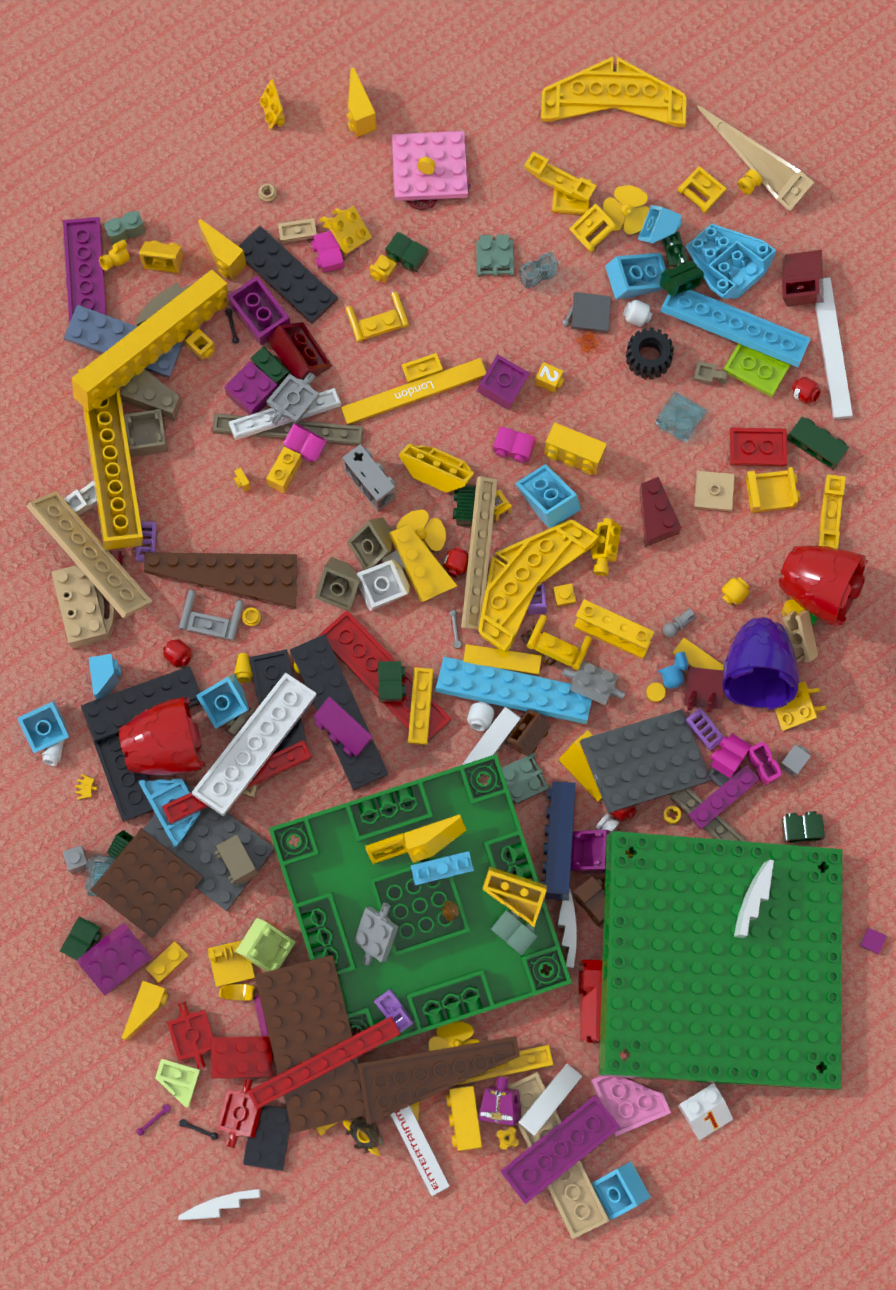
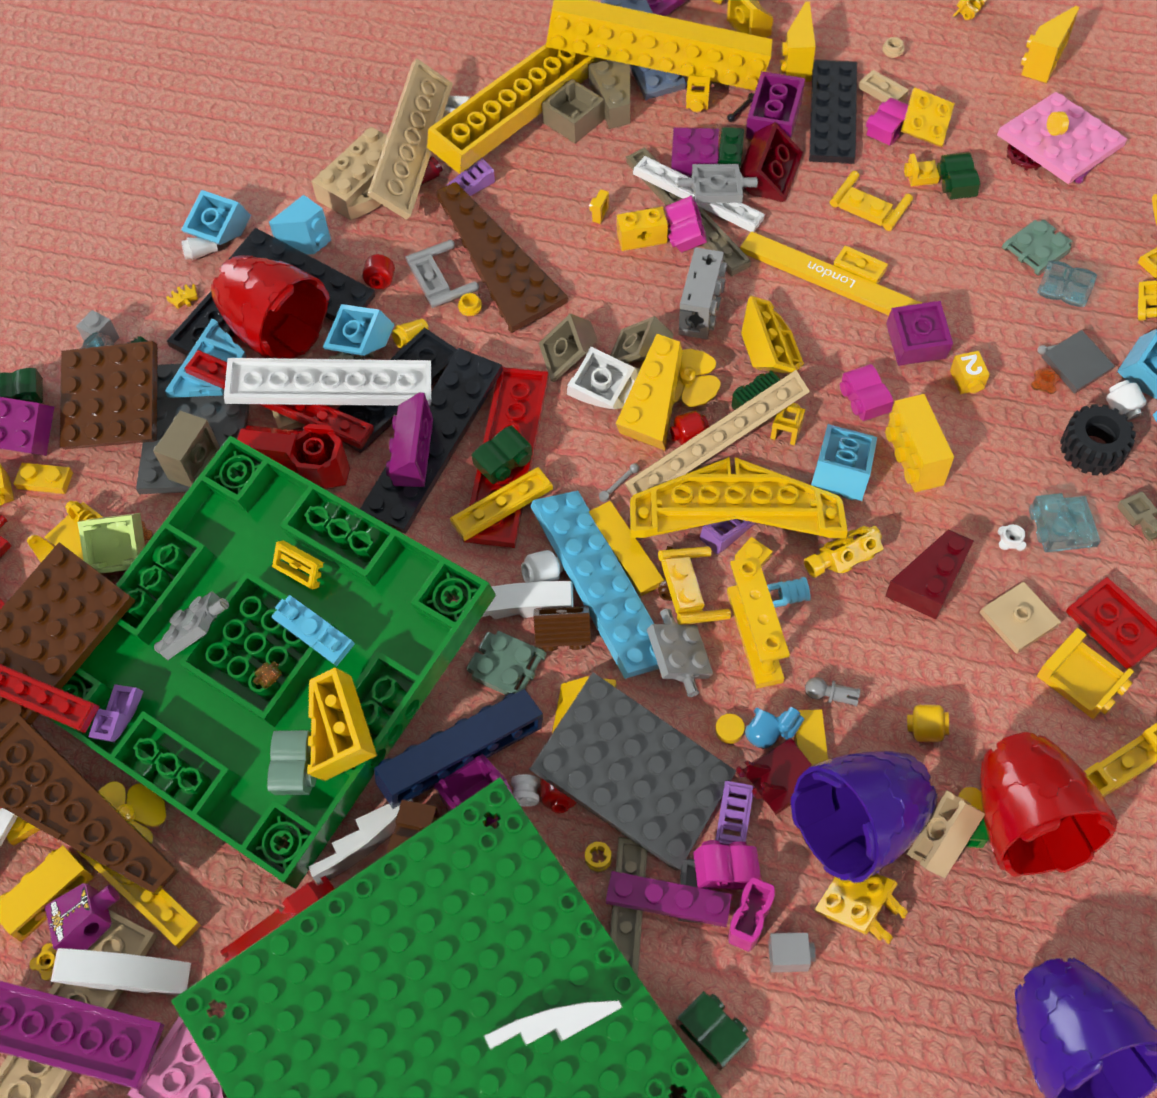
camera: 55 degrees right, 15 degrees down
yellow slope [404,814,467,863] -> none
none -> red brick [237,424,350,489]
none -> medium azure hinge [767,577,810,608]
none -> white plate [998,524,1026,551]

